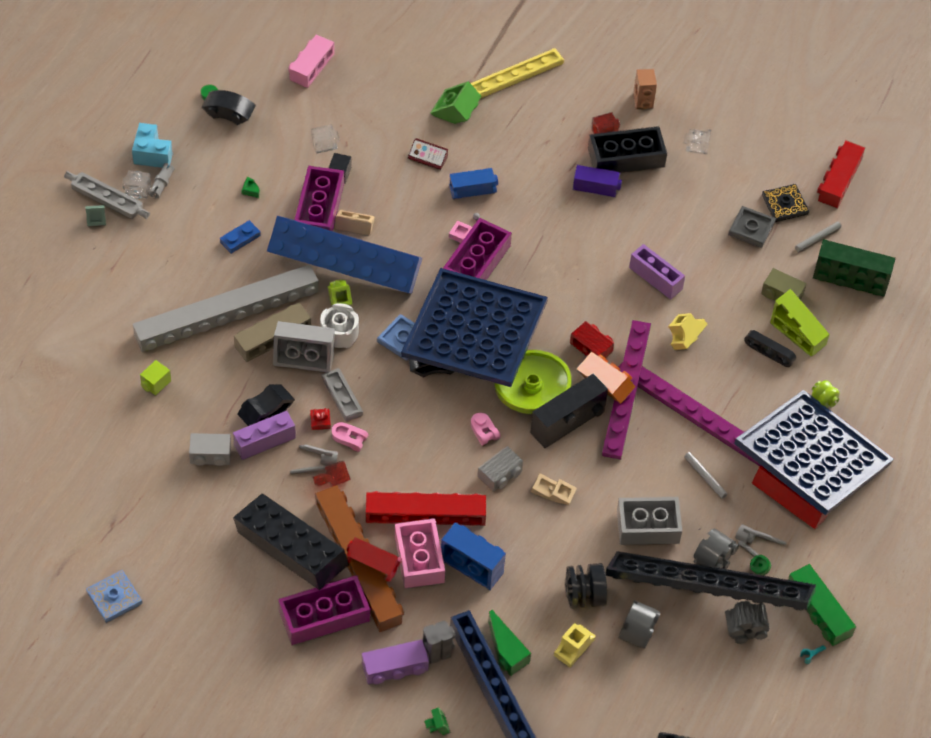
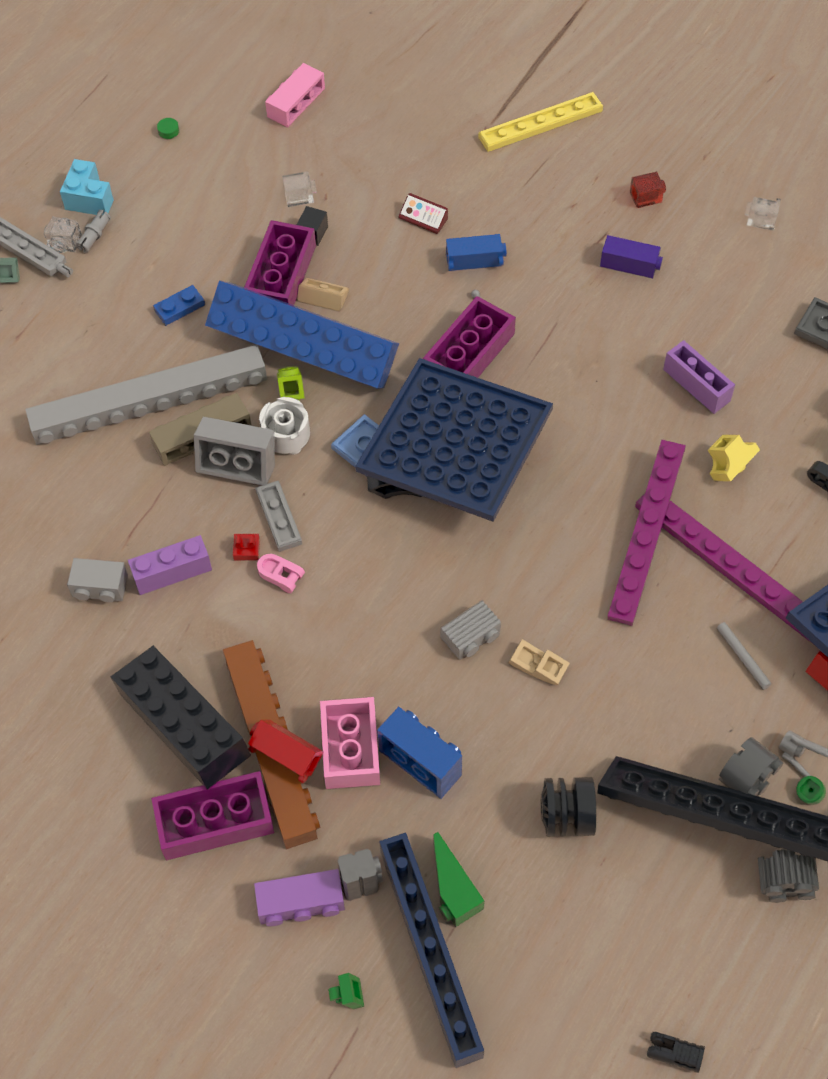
camera: 10 degrees right, 5 degrees up
lime brick [140,360,171,396] -> none
black brick [201,90,256,125] -> none
black brick [237,384,295,426] -> none
green tile [241,177,260,198] -> none
light grey plant [290,445,338,474] -> none
clear red plate [312,460,351,487] -> none
red brick [366,491,486,526] -> none
bright green slope [430,81,481,124] -> none
bright pink plate [449,221,472,243] -> none
bright pink plate [471,413,500,445] -> none
lime dish [494,350,572,414] -> none
black brick [530,373,608,448] -> none
light yellow brick [554,623,596,667] -> none
red brick [570,321,614,358] -> none
brick [577,352,636,404] -> none
black brick [588,126,668,173] -> none
light grey brick [617,497,682,545] -> none
dark grey brick [618,600,661,649] -> none
nougat brick [633,69,657,109] -> none

